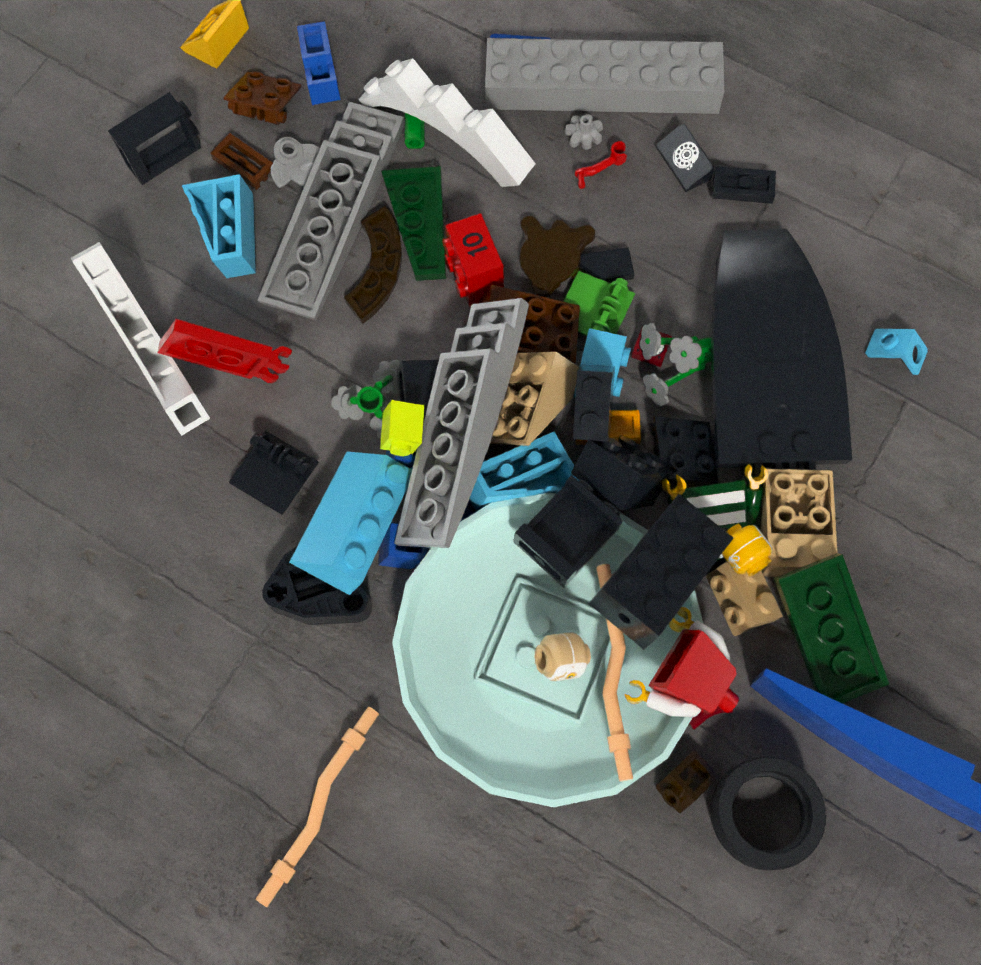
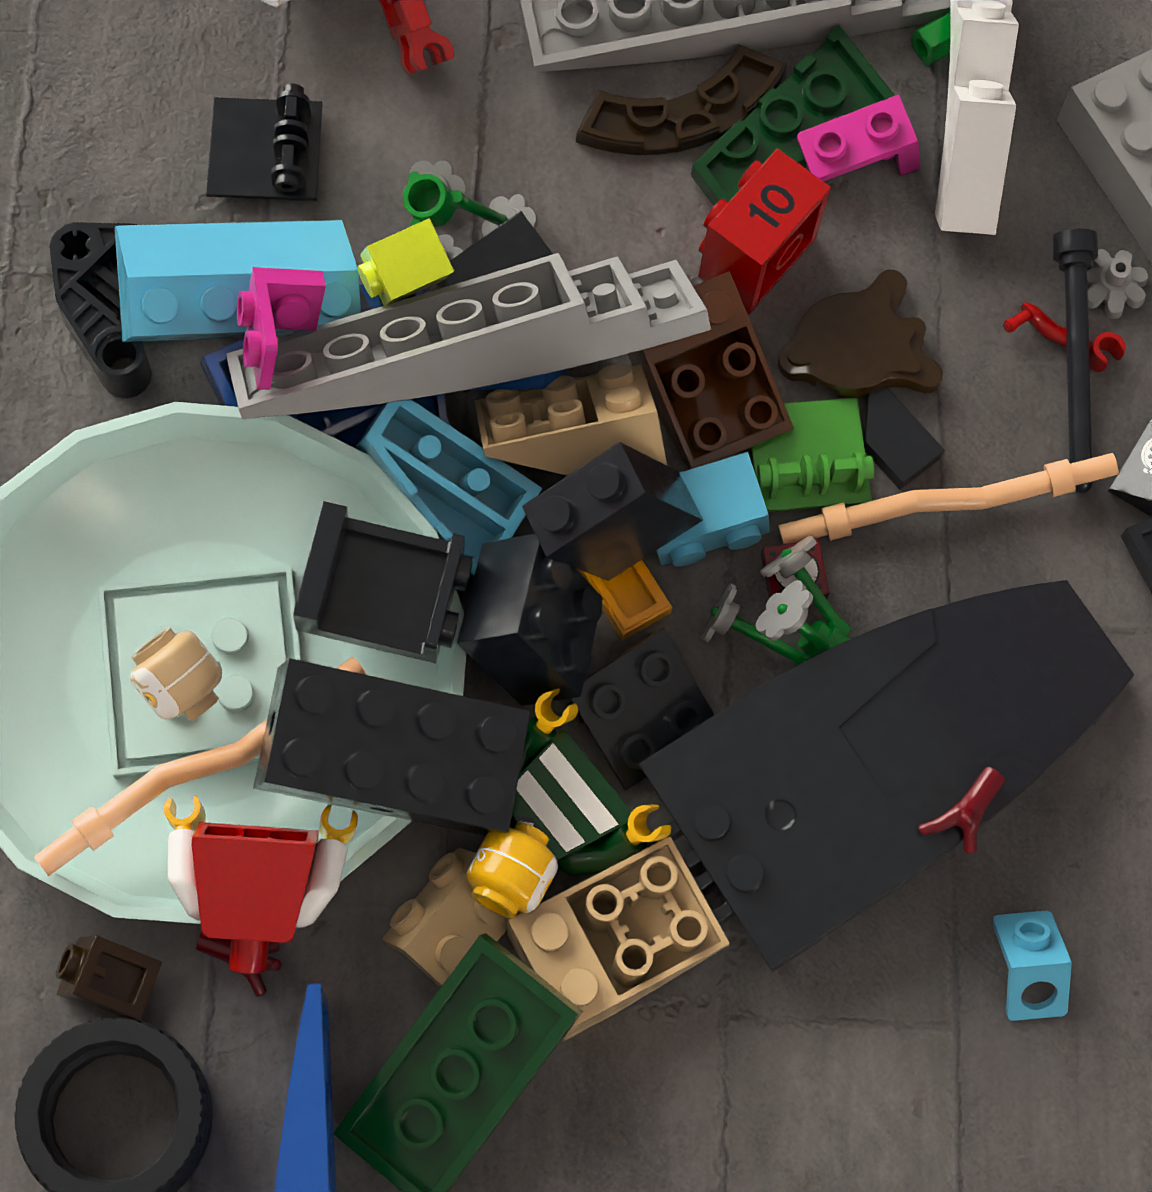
camera: 50 degrees right, 0 degrees up
none -> dark pink bracket [237,267,326,390]
none -> light nougat bar [778,453,1119,544]
none -> dark pink bracket [797,94,921,182]
none -> dark red bar [918,767,1005,854]
none -> black piece [1053,228,1098,493]

